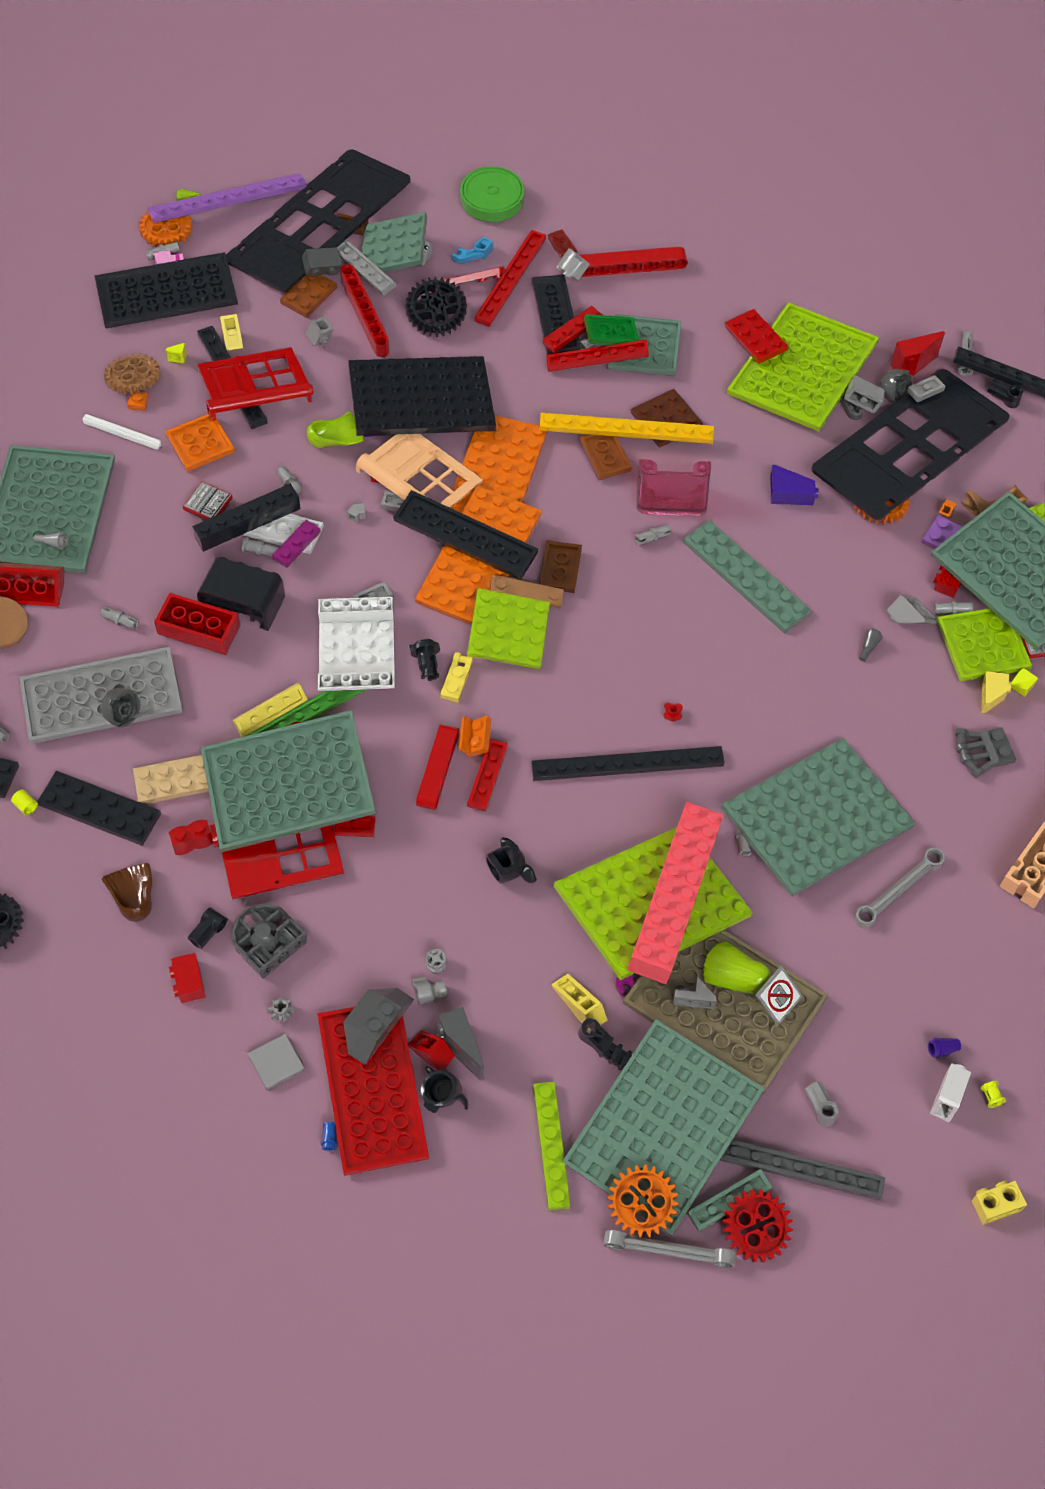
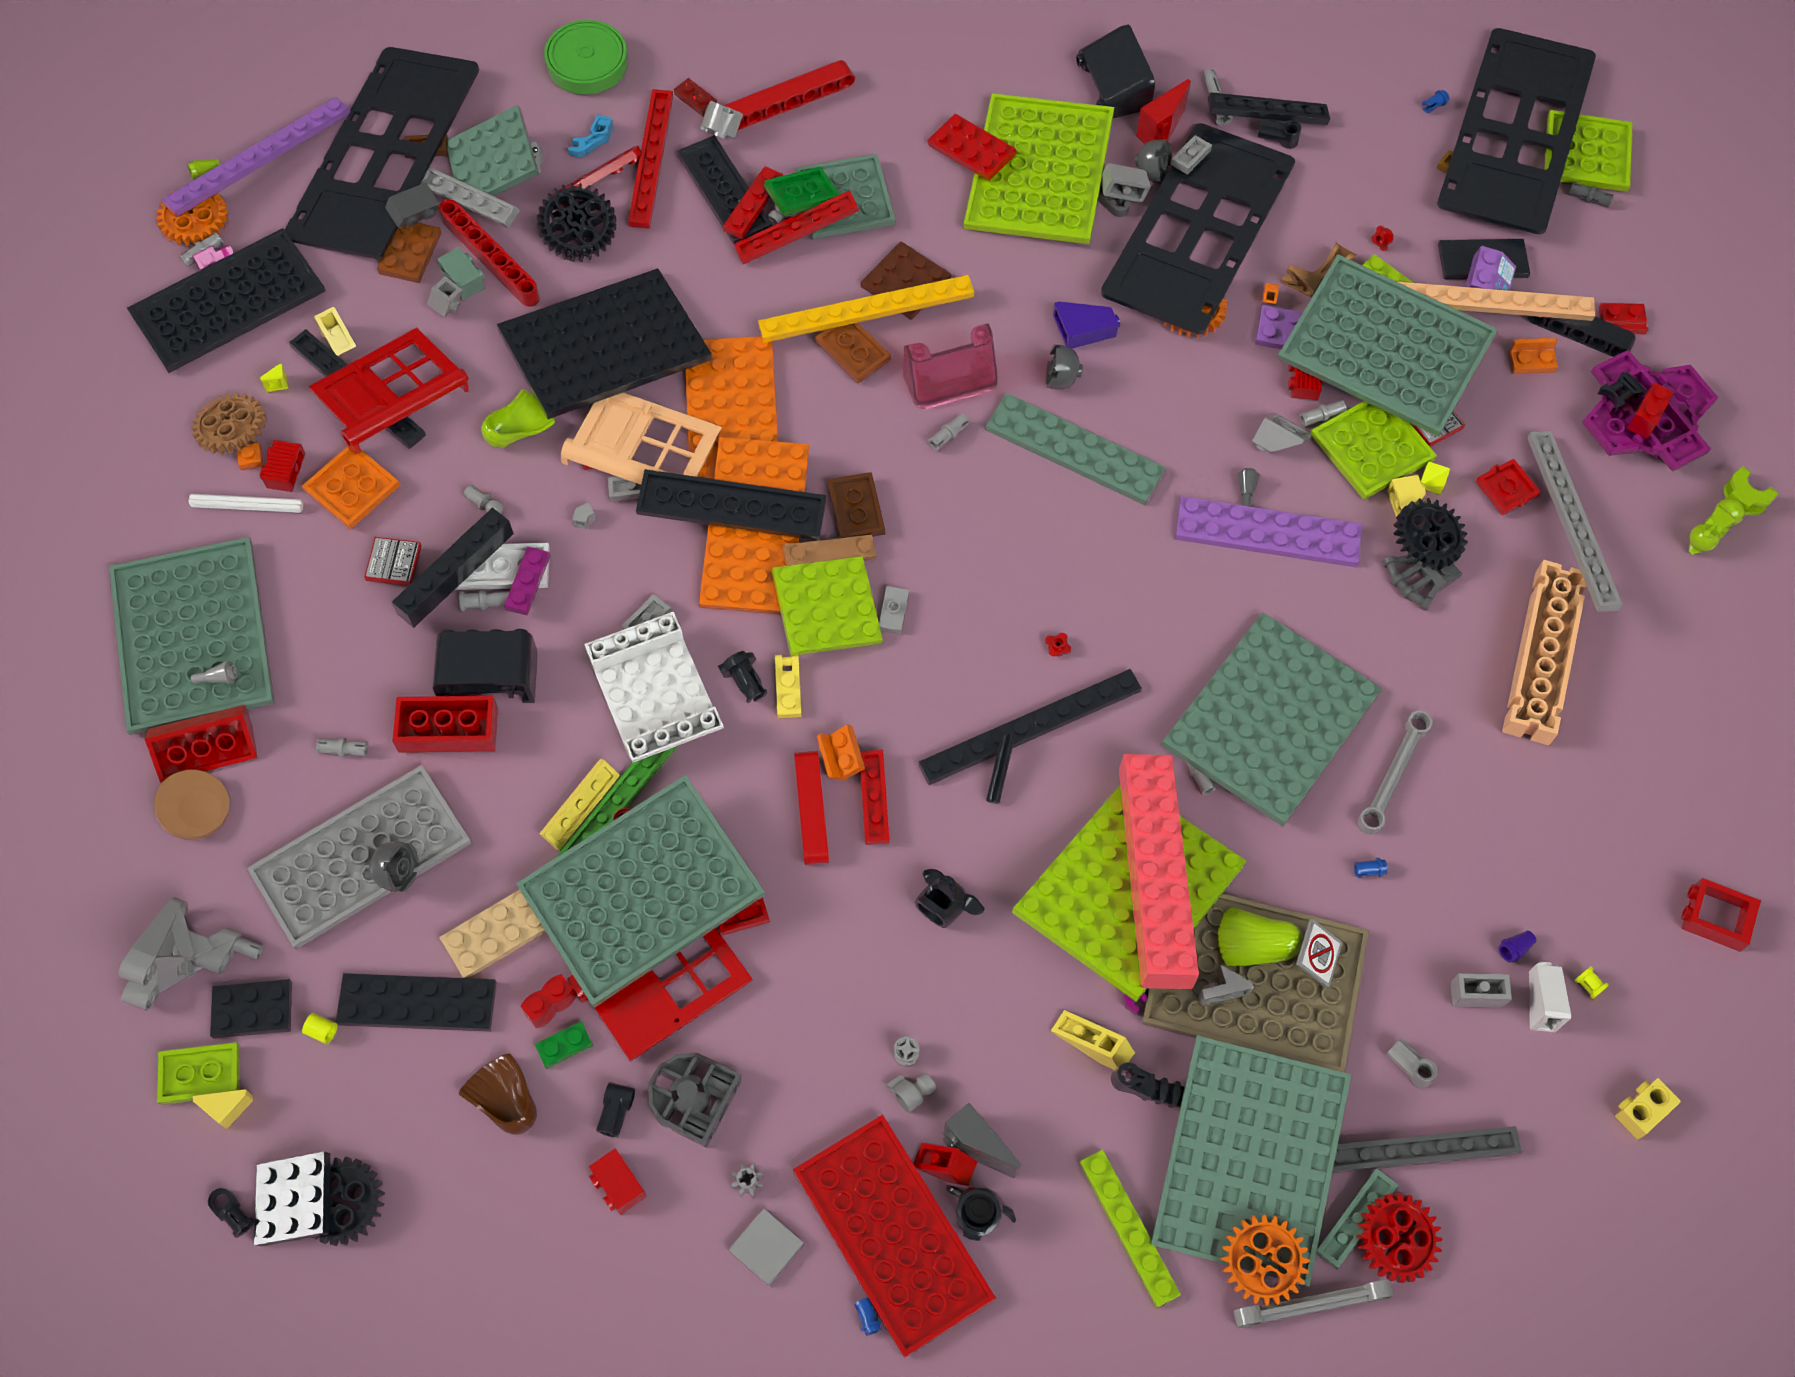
camera: 20 degrees left, 5 degrees up
dark grey wedge [343,988,414,1066] -> none
none -> red brick [260,440,305,492]
none -> sand green brick [437,247,485,301]
none -> green plate [535,1021,593,1069]
none -> light grey plate [879,586,909,634]
none -> black axle [986,733,1015,804]
none -> dark grey cylinder [1046,344,1083,389]
none -> black windscreen [1076,24,1155,118]
none -> medium lavender plate [1175,496,1362,568]
none -> blue pin [1354,857,1387,878]
none -> black gear [1393,498,1468,570]
none -> light grey brick [1450,973,1512,1008]

